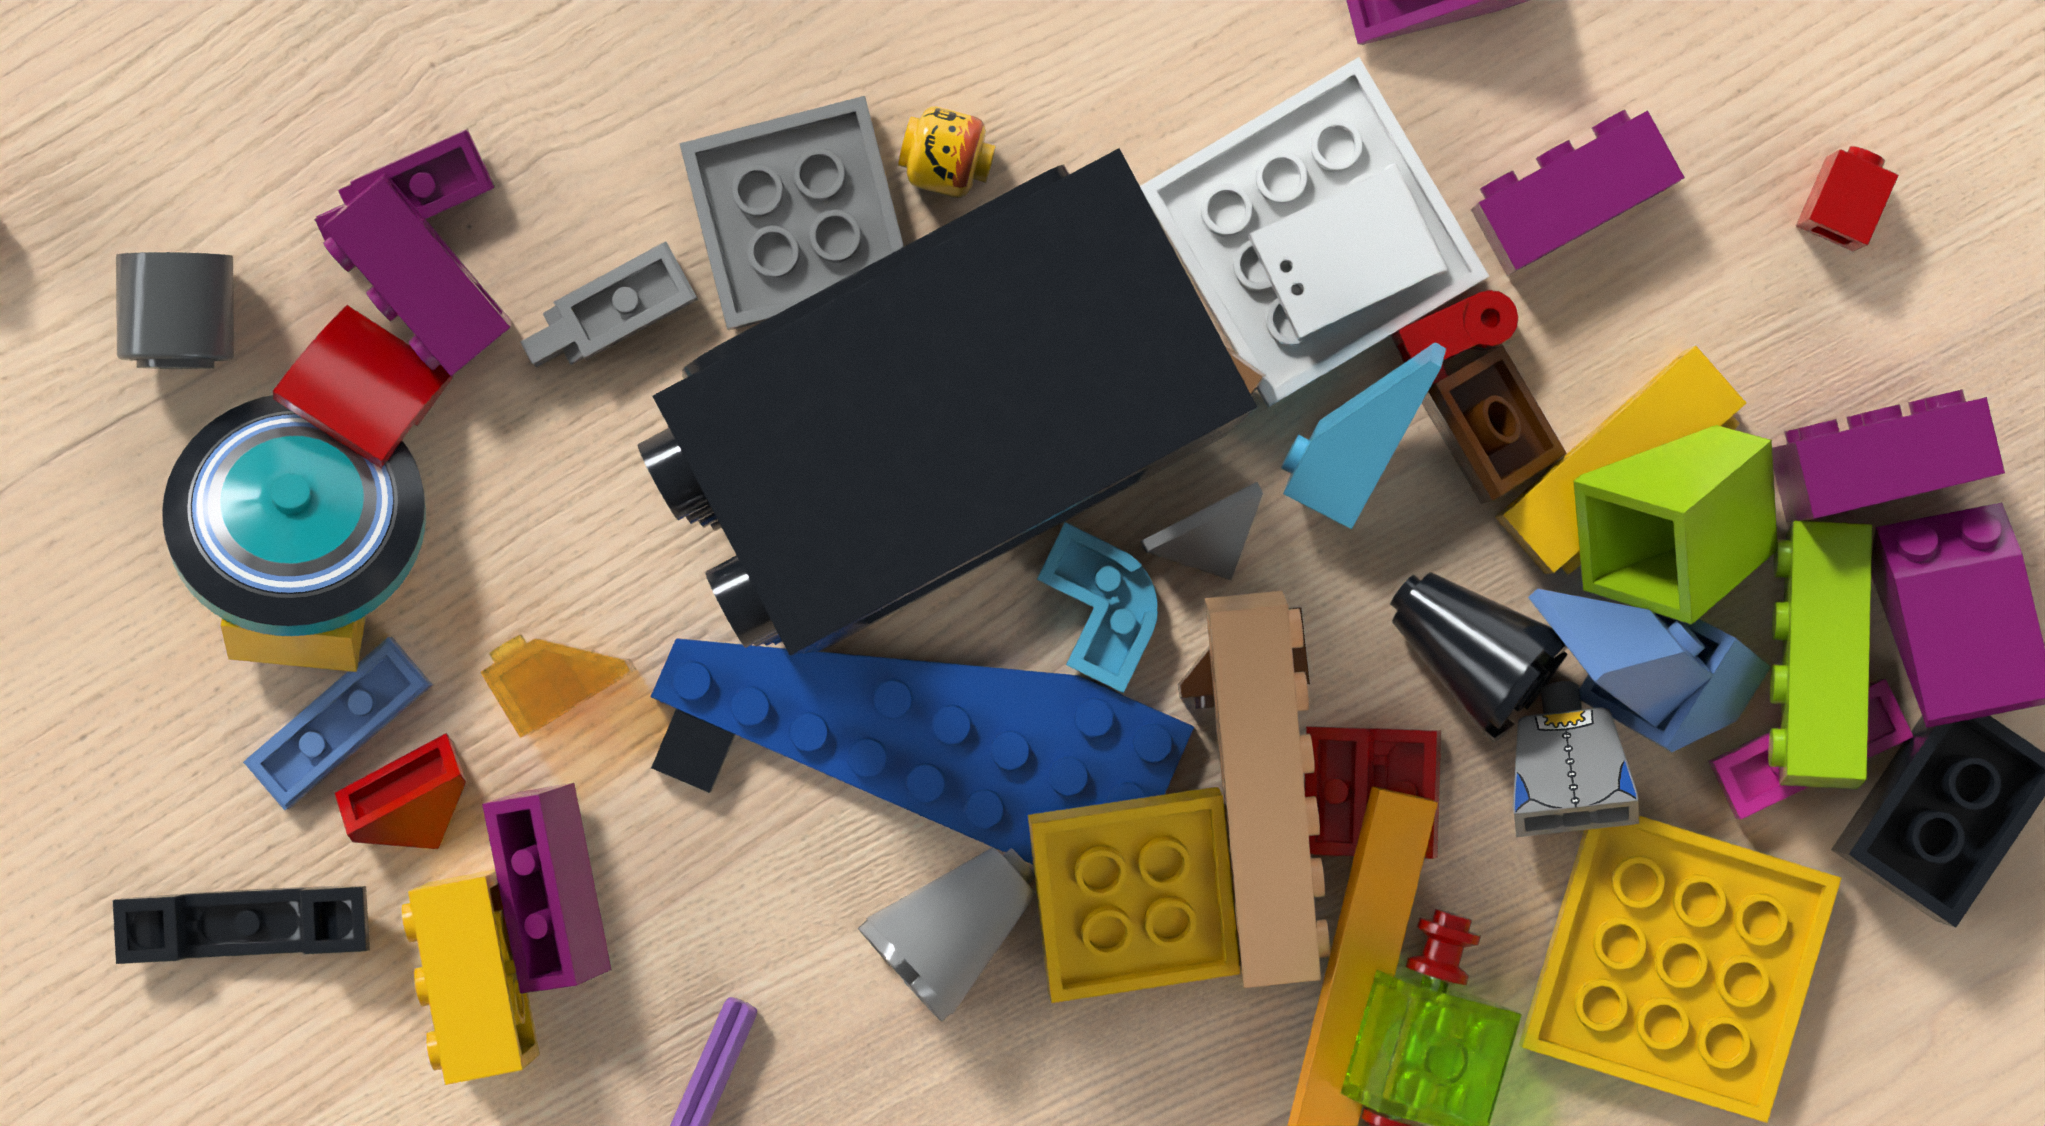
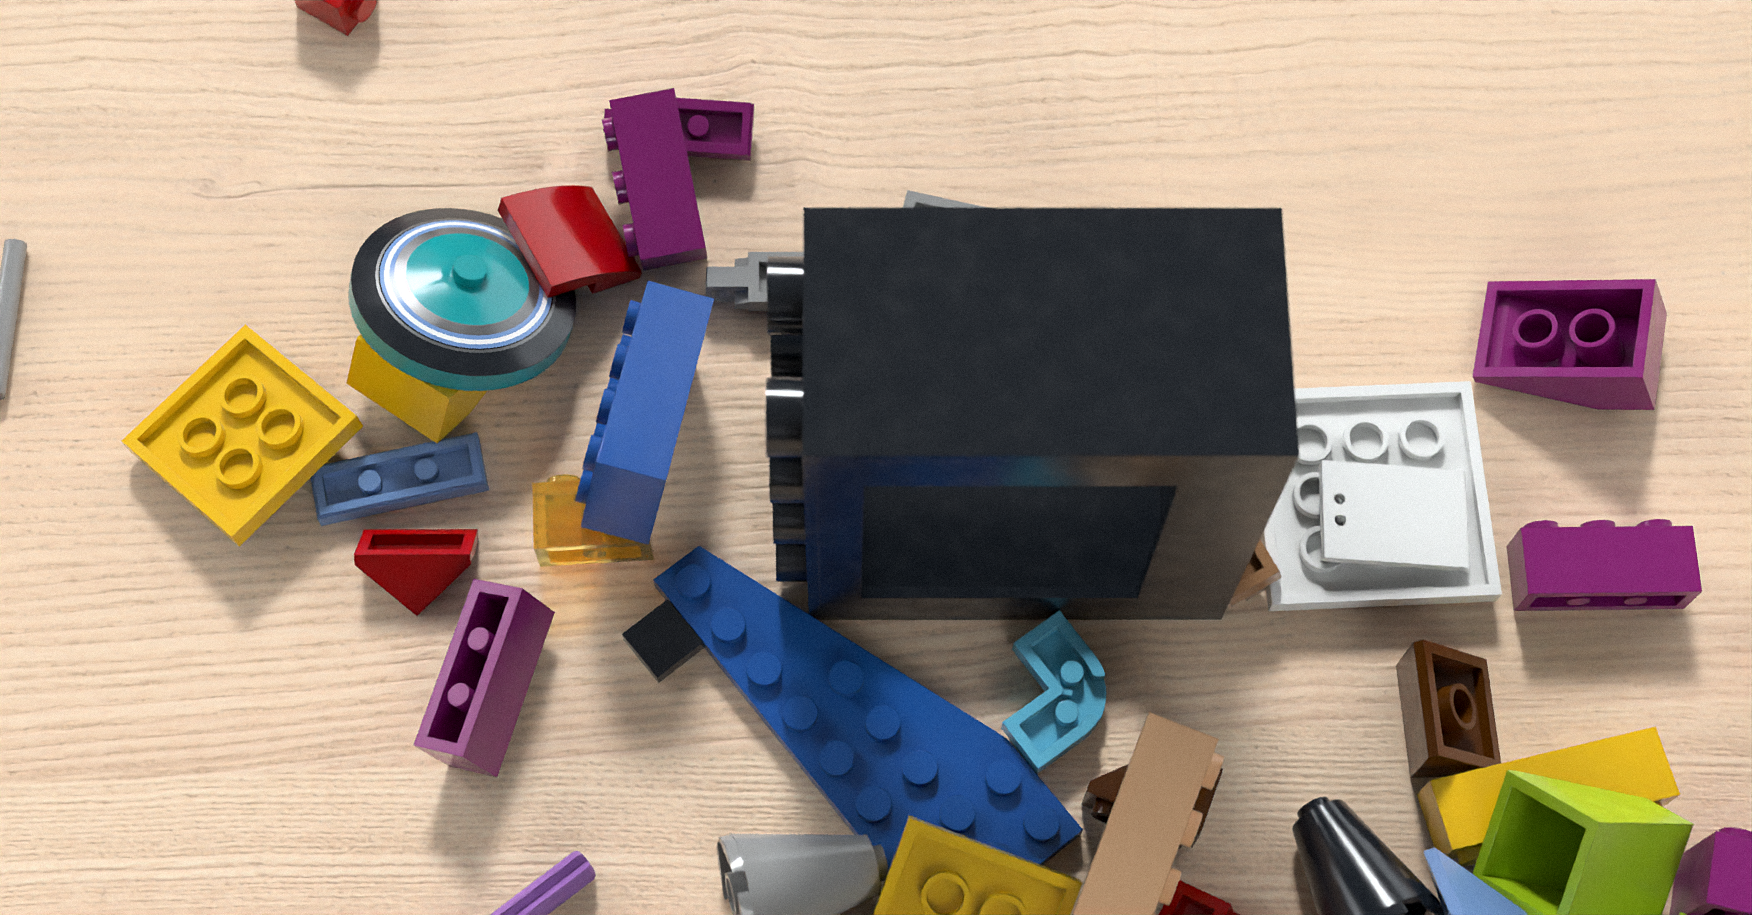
camera: 25 degrees right, 20 degrees down
black slope [113,886,370,964] -> none
dark grey piece [116,252,234,369] -> none
yellow brick [402,869,540,1085] -> none
light grey slope [1140,482,1263,580] -> none
medium azure slope [1281,343,1446,529] -> none
red leg [1391,290,1519,386] -> none
none -> yellow plate [121,324,363,547]
none -> blue brick [575,281,714,545]

